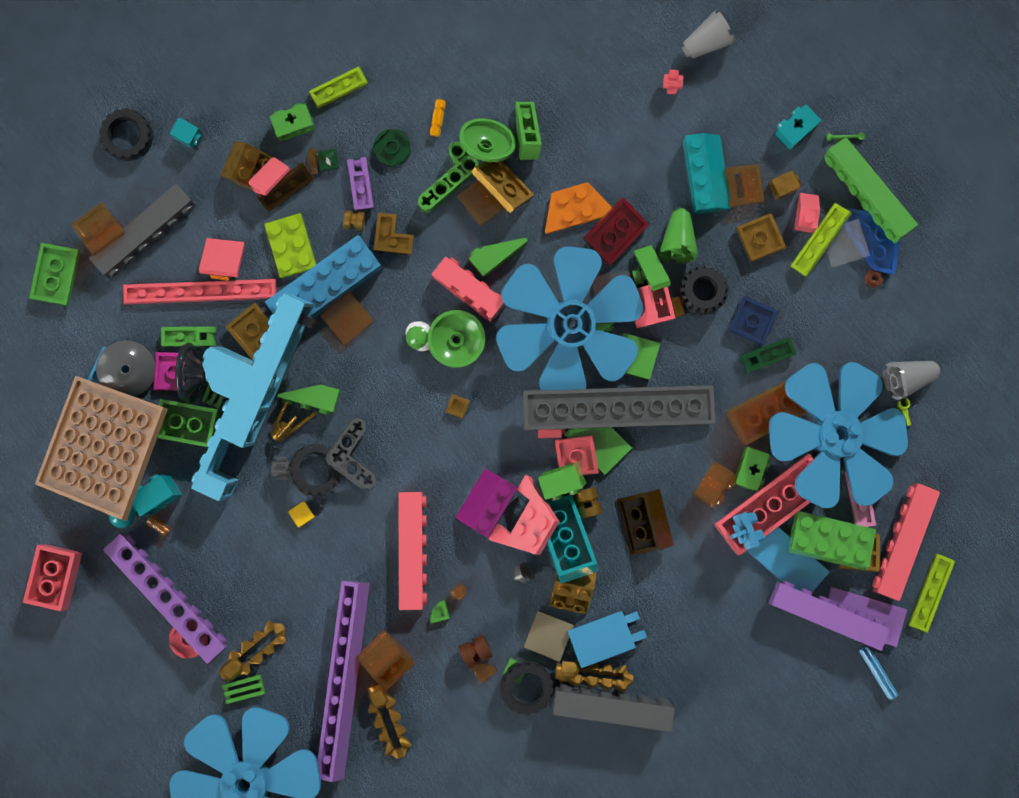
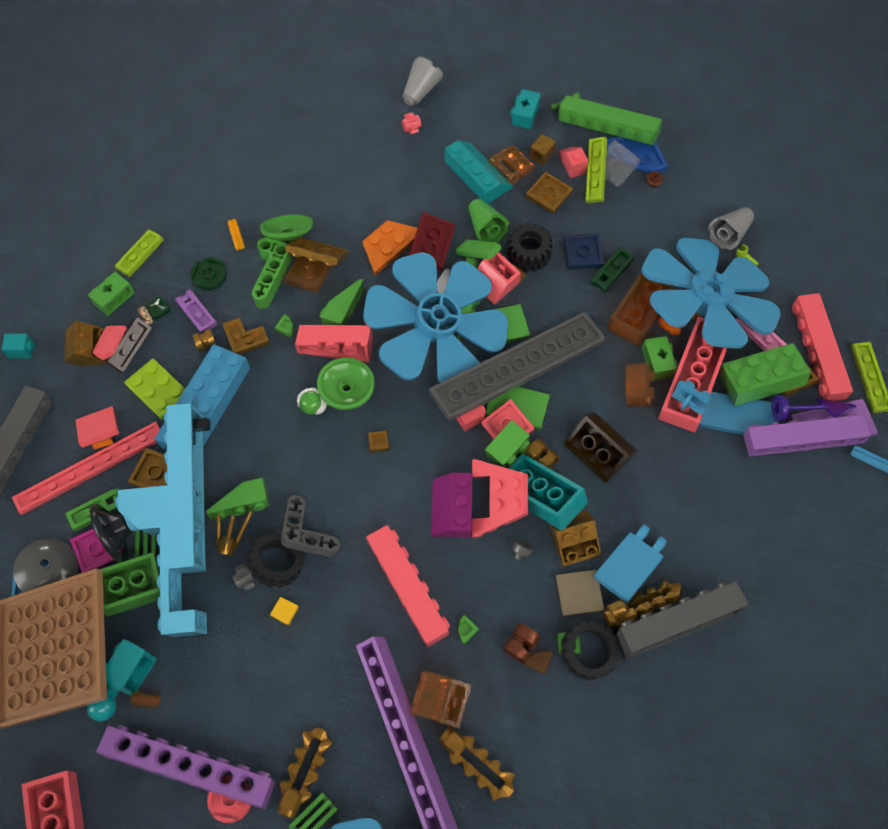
camera: 30 degrees left, 20 degrees down
clear orange plate [320,292,374,345] -> none
clear orange plate [449,583,467,601] -> none
bright green slope [515,102,542,160] -> none
none -> bright green tile [275,314,294,338]
none -> dark purple piece [771,395,857,422]

